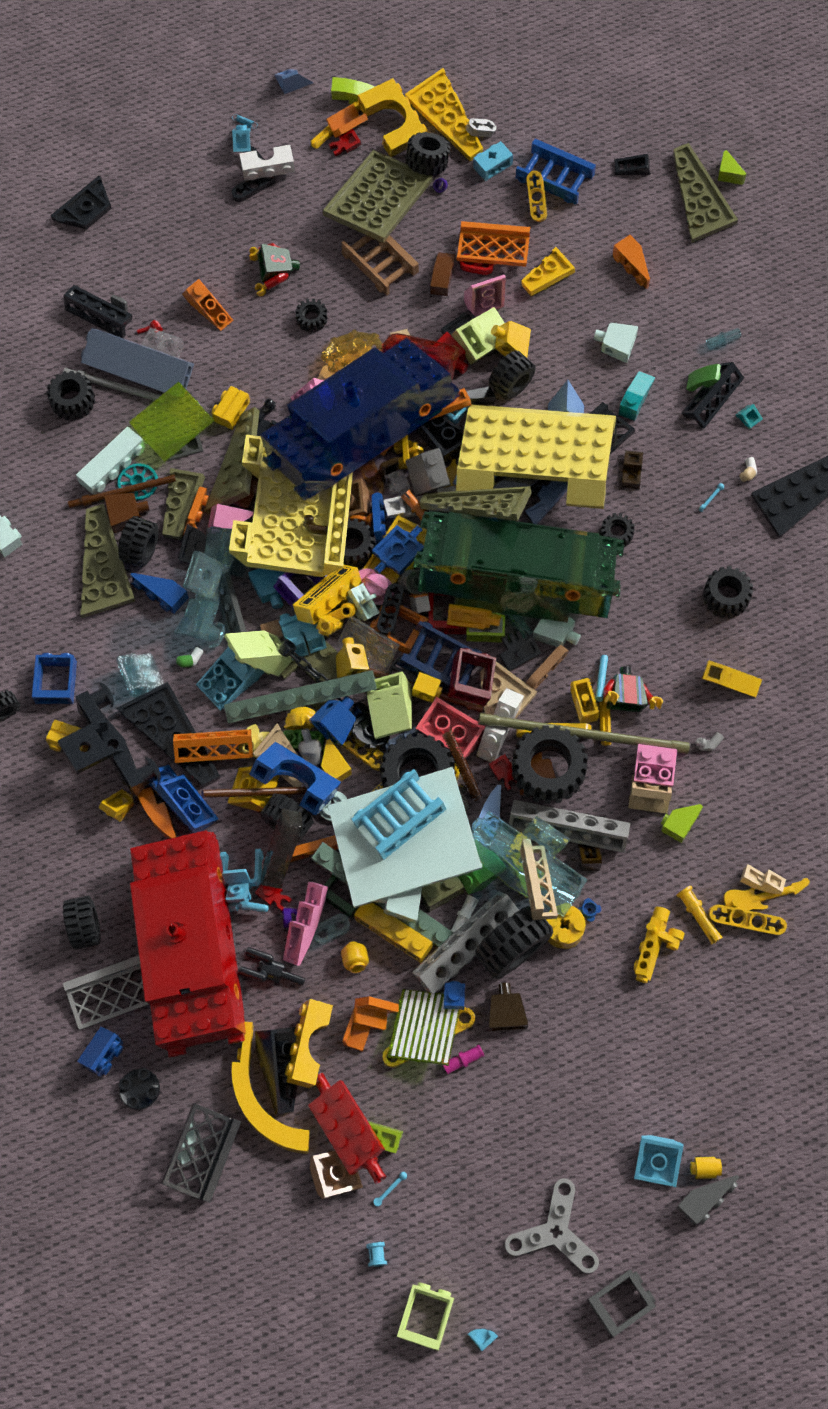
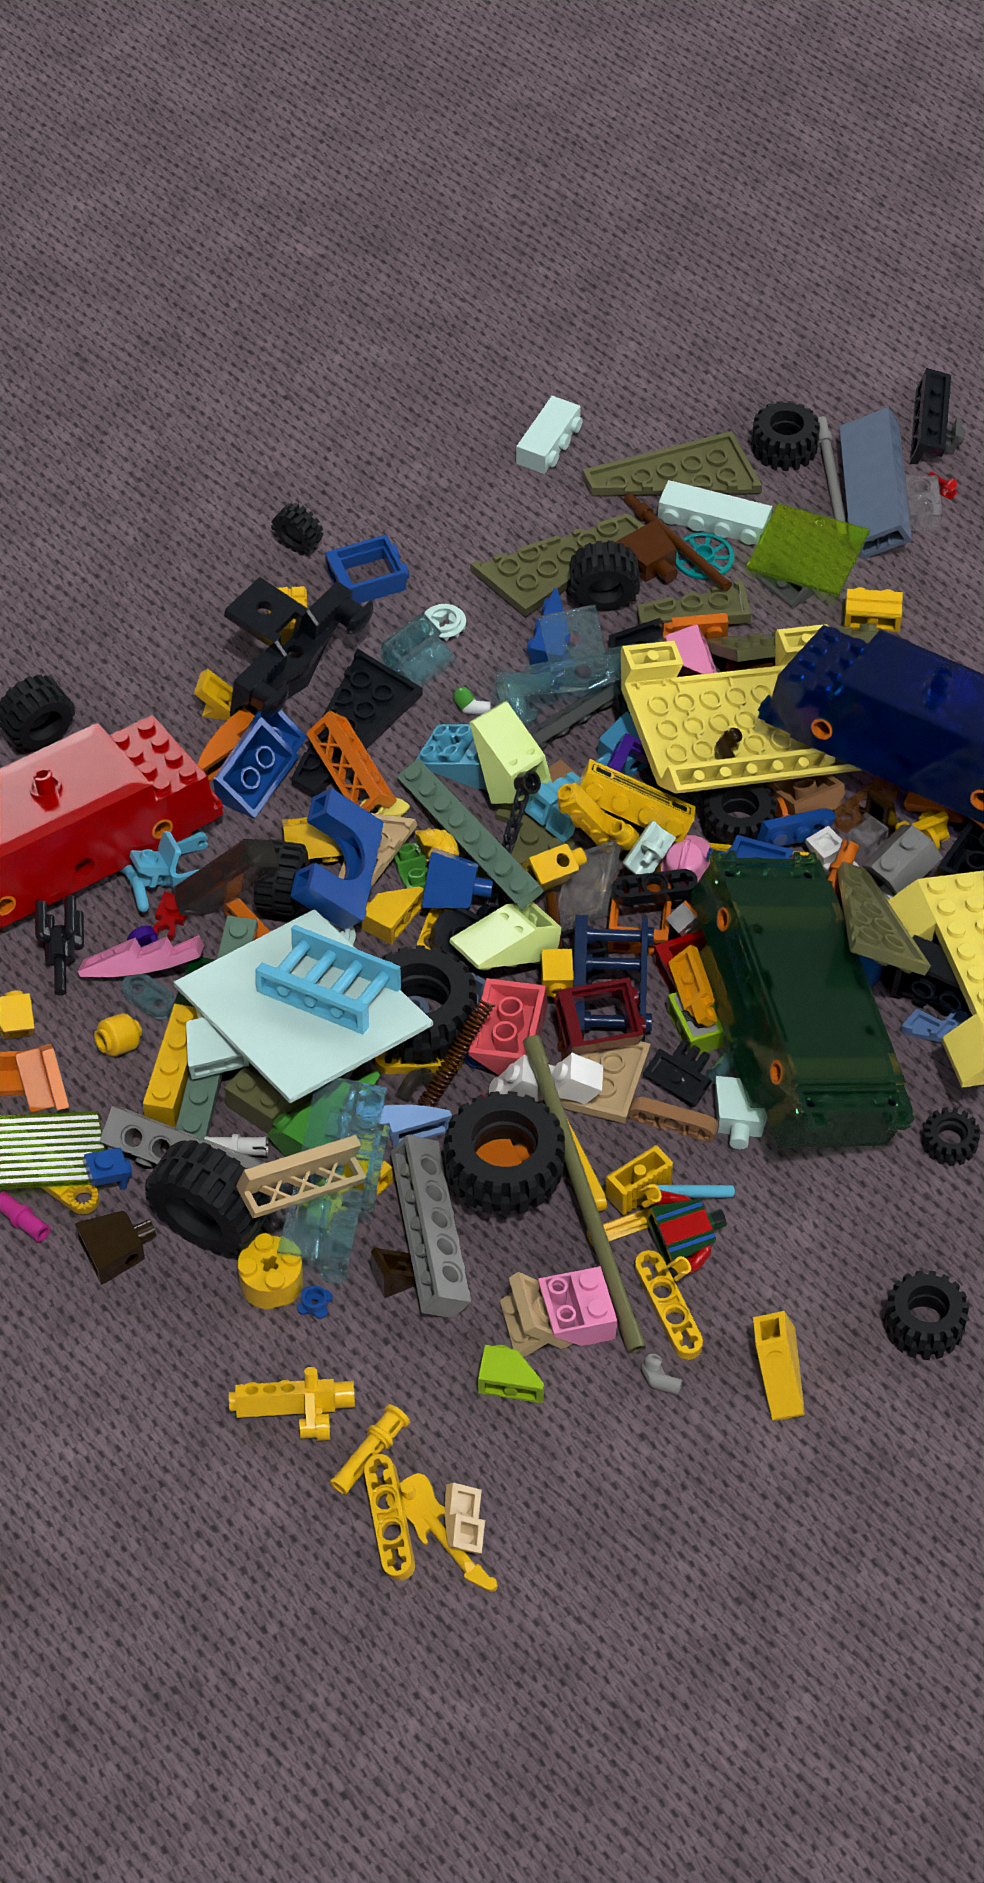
camera: 65 degrees right, 15 degrees down
reddish brown bar [201,787,307,798] -> none
light grey piece [298,728,323,765] -> none
none -> light aqua gear [422,604,466,641]
none -> olive wing [582,431,762,496]
none -> yellow beam [635,1250,703,1360]

